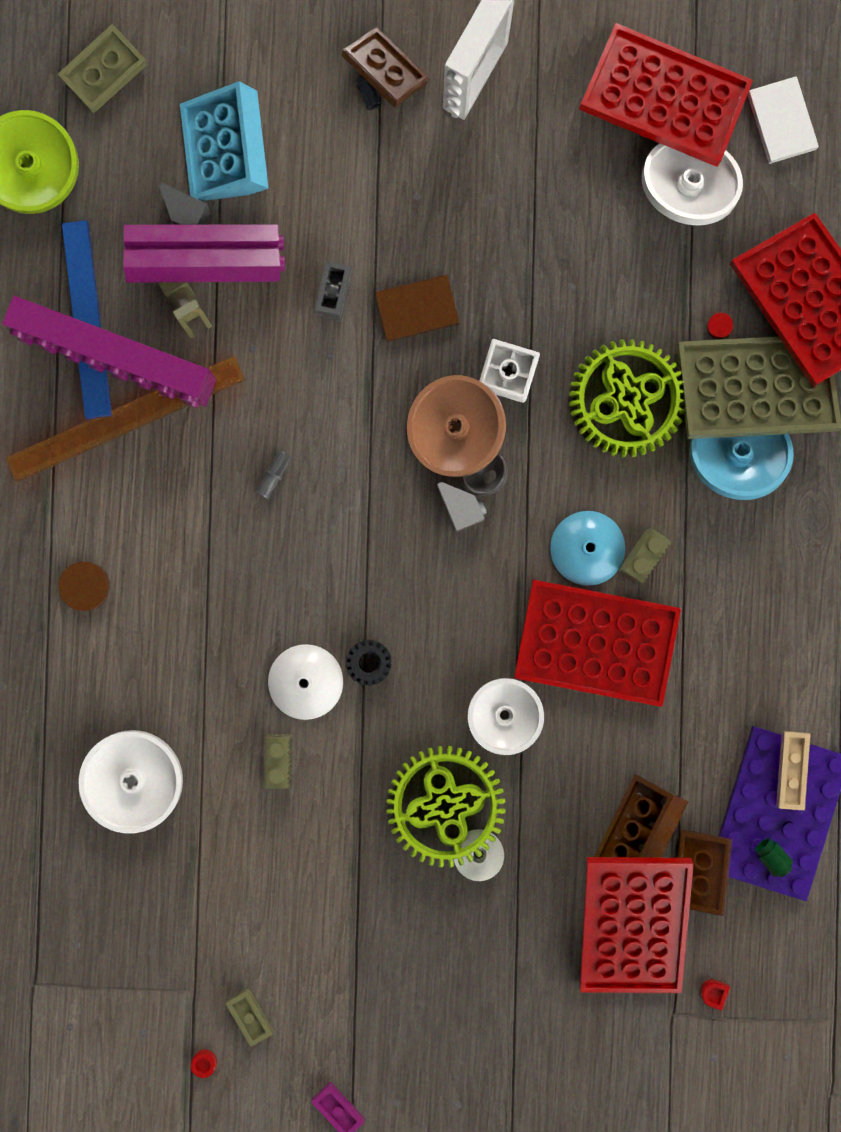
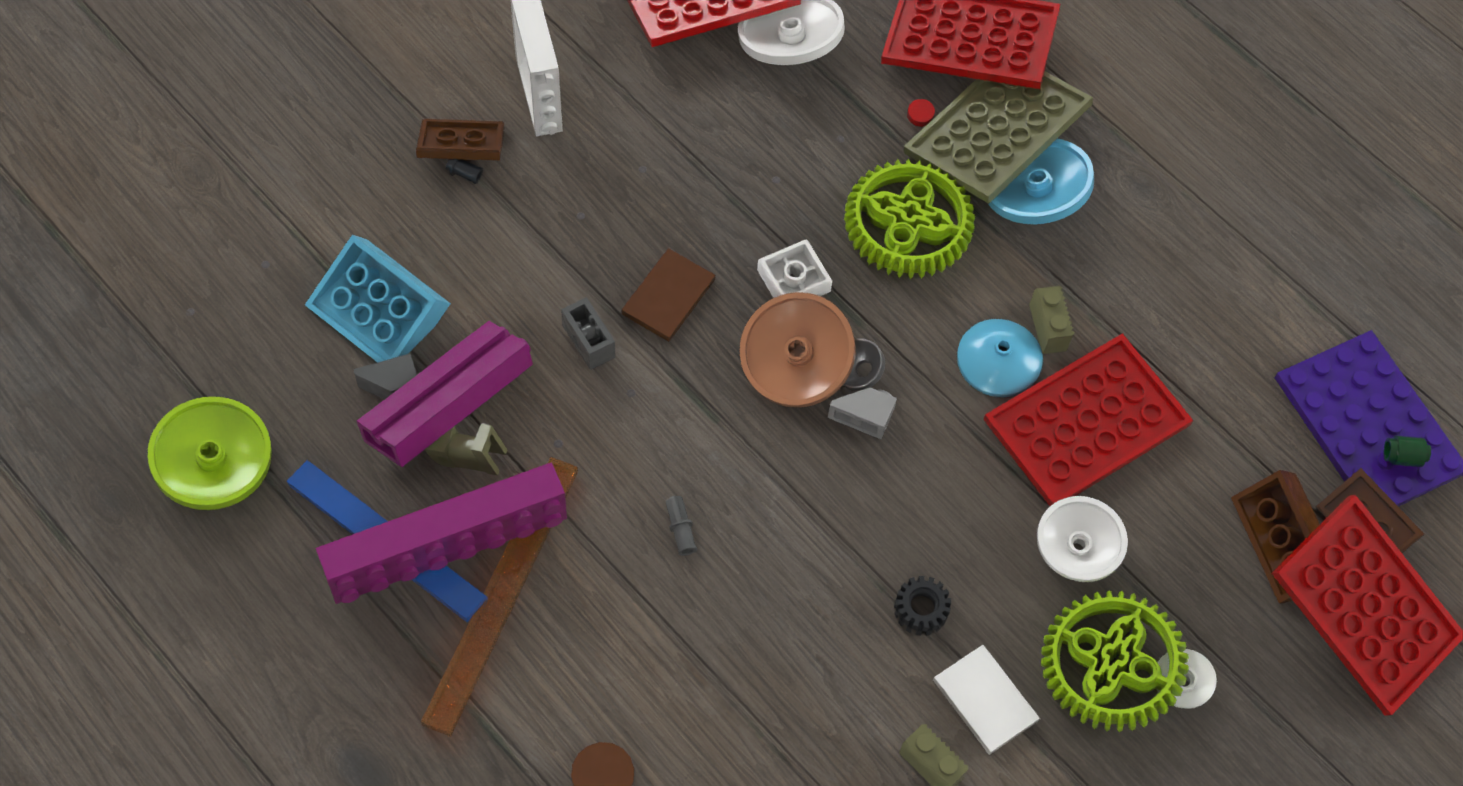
camera: 50 degrees left, 25 degrees down
olive plate [58,24,148,114] -> none
white dish [268,644,343,720] -> none
tan plate [776,731,810,811] -> none
none -> white tile [933,645,1040,755]

